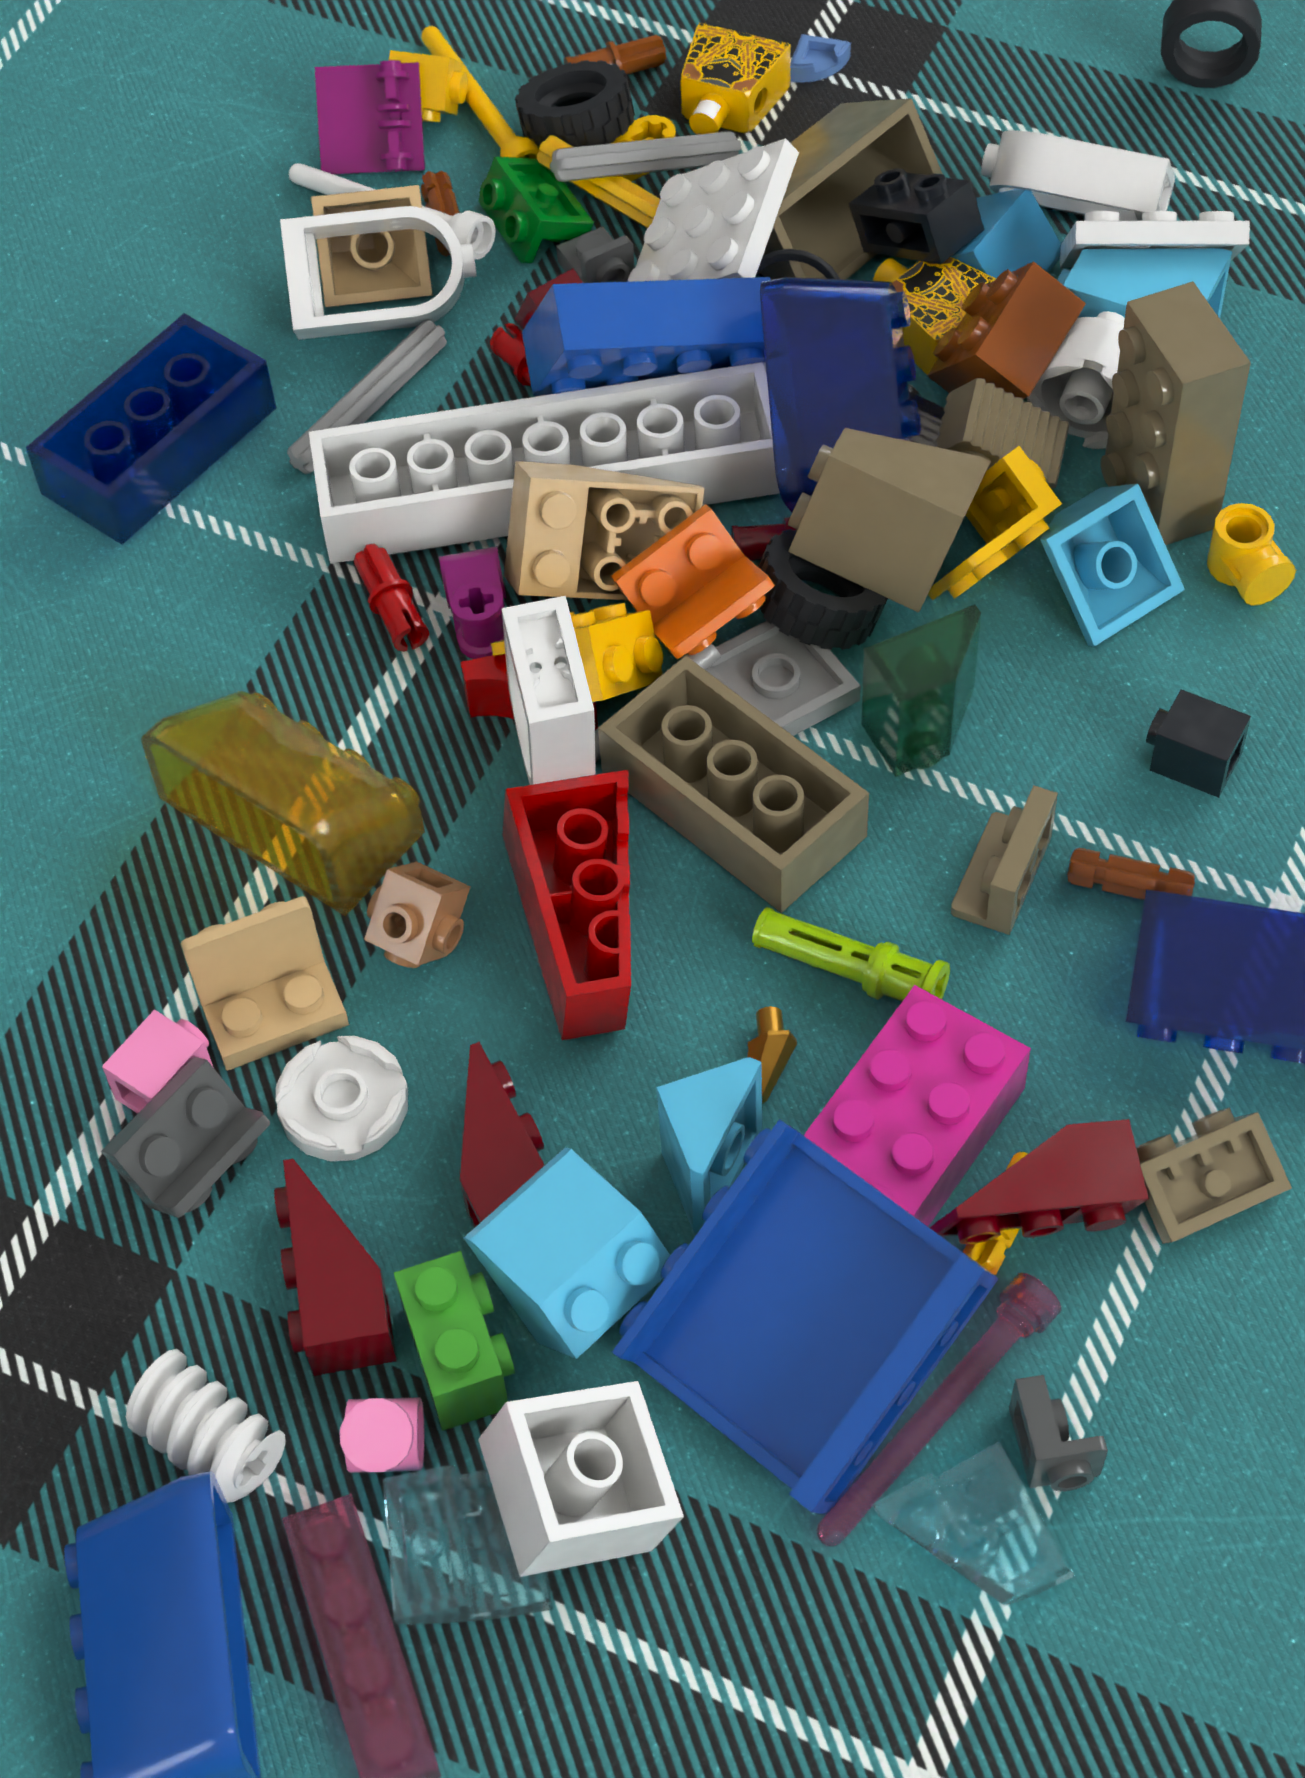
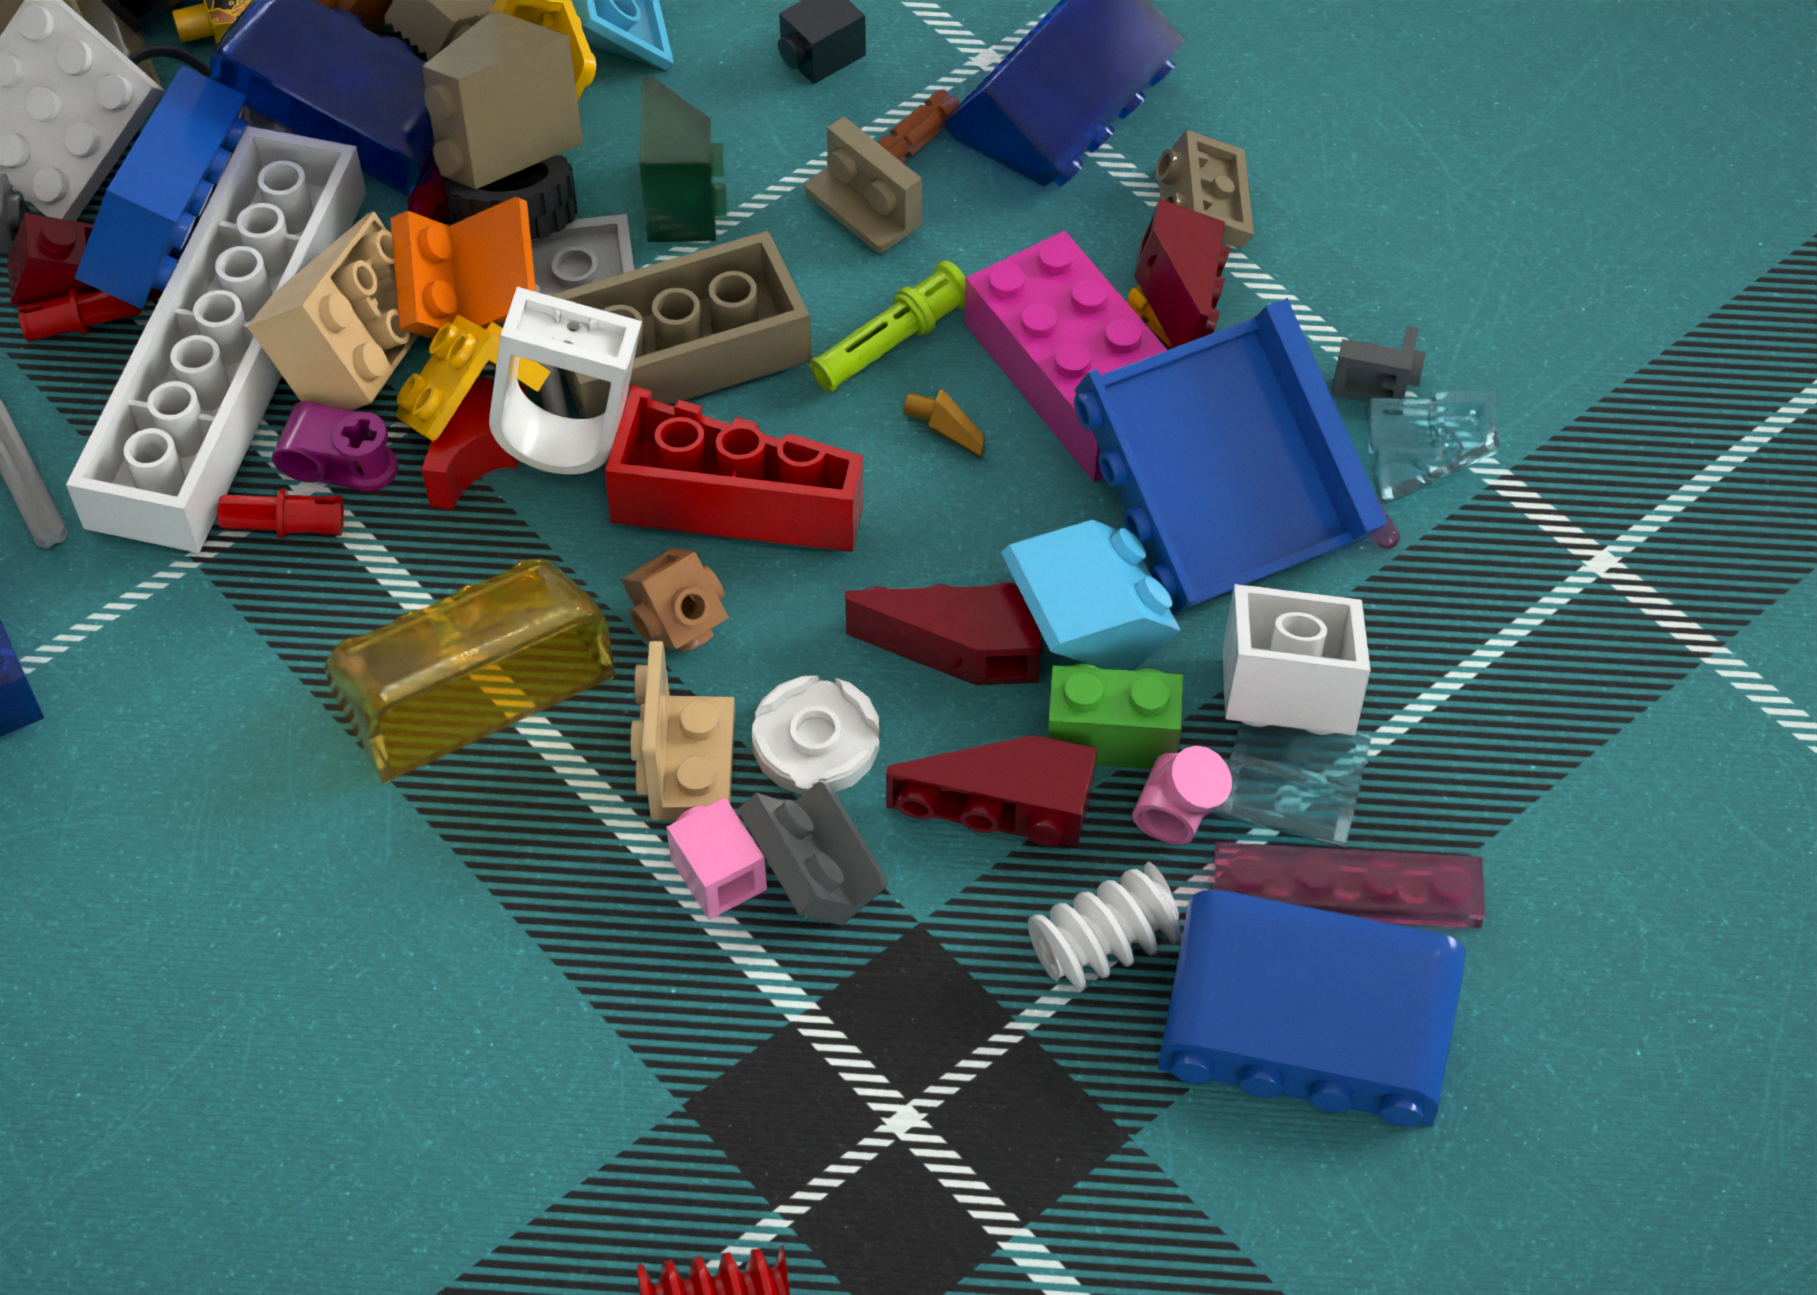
camera: 70 degrees left, 0 degrees up
medium azure slope [656,1057,762,1234] -> none

